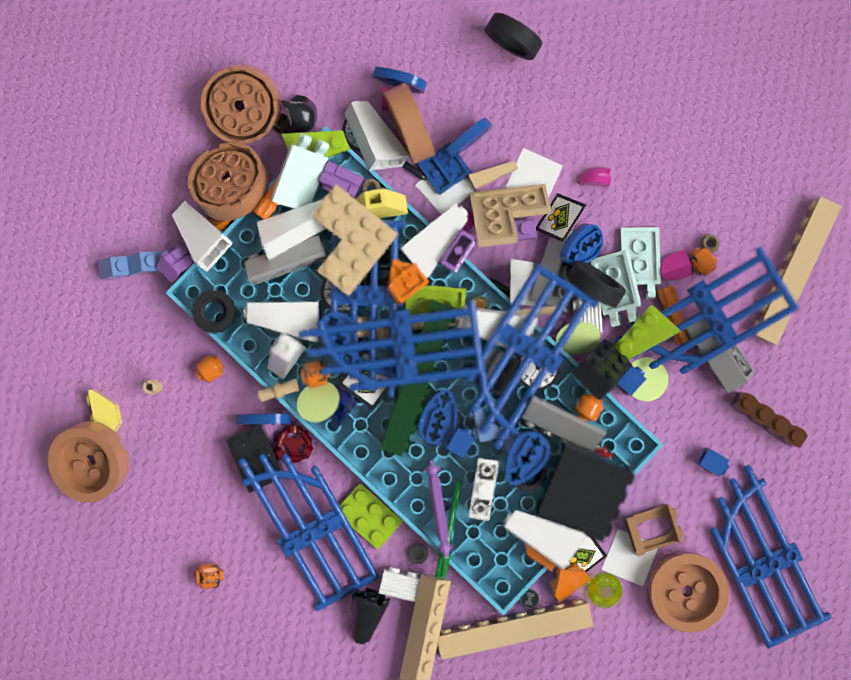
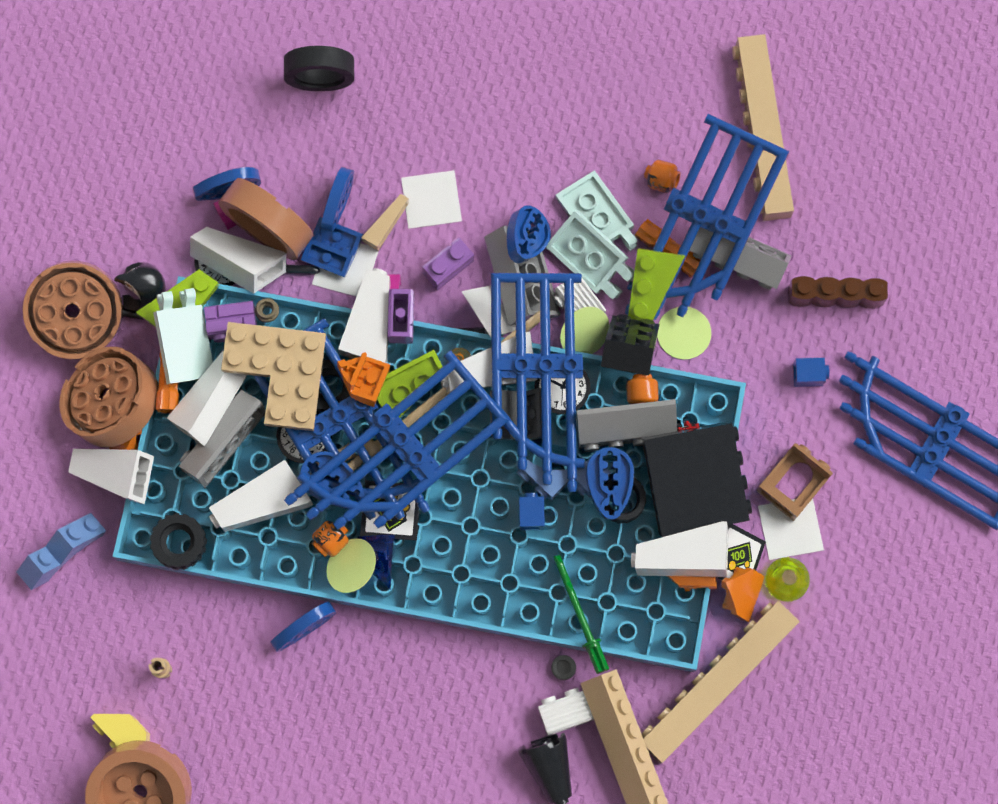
camera: 35 degrees left, 10 degrees down
medium lavender brick [156,242,195,282] -> none
orange head [195,354,225,383] -> none
black brick [226,424,284,493] -> none
blue piece [238,453,380,612] -> none
tan pin [258,379,299,402] -> none
white slope [268,333,306,379] -> none
dark red piece [274,425,314,463] -> none
lime plate [340,482,404,550] -> none
light yellow slope [355,189,408,218] -> none
dark green brick [380,300,455,457] -> none
blue piece [419,389,457,445] -> none
medium lavender wheel [424,460,453,558] -> none
white slope [469,458,498,520] -> none
tan plate [470,184,551,247] -> none
tile [520,588,539,609] -> none
sticker [536,193,586,242] -> none
black tyre [567,261,626,308] -> none
dark pink brick [578,167,611,187] -> none
blue brick [616,366,646,396] -> none
nougat brick [647,552,729,633] -> none
dark pink brick [660,250,693,280] -> none
dark tan plate [700,234,720,253] -> none

